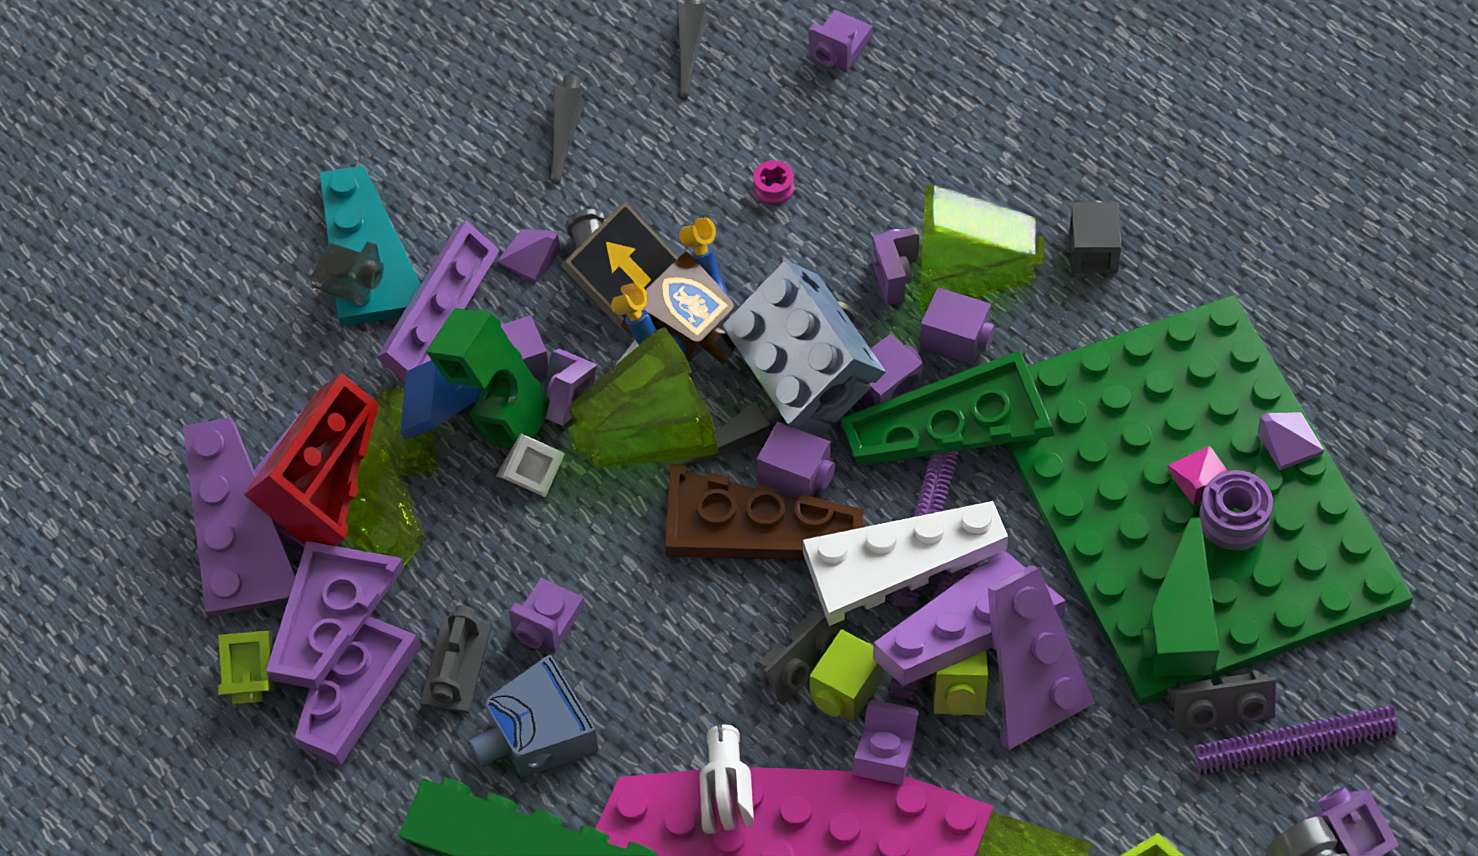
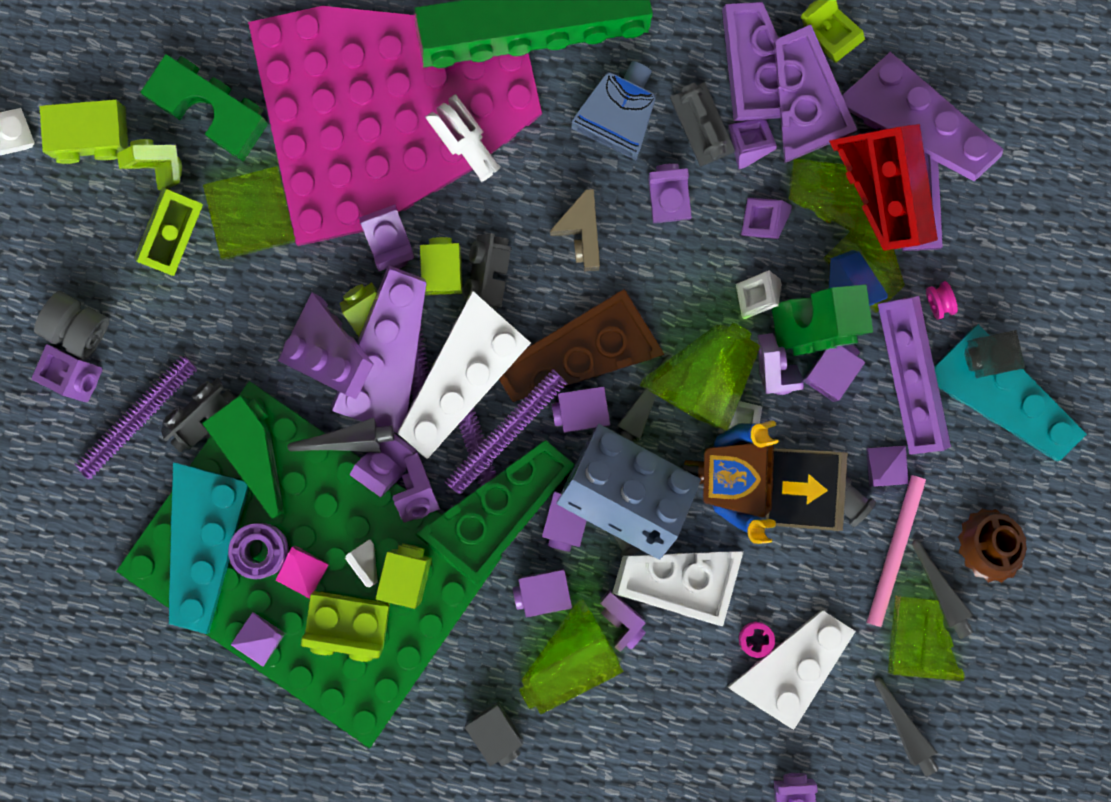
camera: 145 degrees right, 30 degrees up
none -> teal wing [169,462,249,634]
none -> dark grey piece [287,417,394,453]
none -> lime bracket [301,591,390,662]
none -> white slope [345,539,378,587]
none -> medium lavender bracket [350,434,416,497]
none -> lime brick [376,543,432,609]
none -> medium lavender bracket [393,453,440,522]
none -> medium lavender axle [445,369,568,495]
none -> dark tan slope [550,189,600,272]
none -> white wing [612,551,744,626]
none -> white wing [727,610,856,730]
none -> medium lavender slope [728,119,777,169]
none -> medium lavender slope [741,198,792,239]
none -> bright pink bar [866,475,926,627]
none -> clear neon green wing [888,595,965,681]
none -> dark pink bush [926,281,958,320]
none -> reddish brown piece [958,508,1027,583]

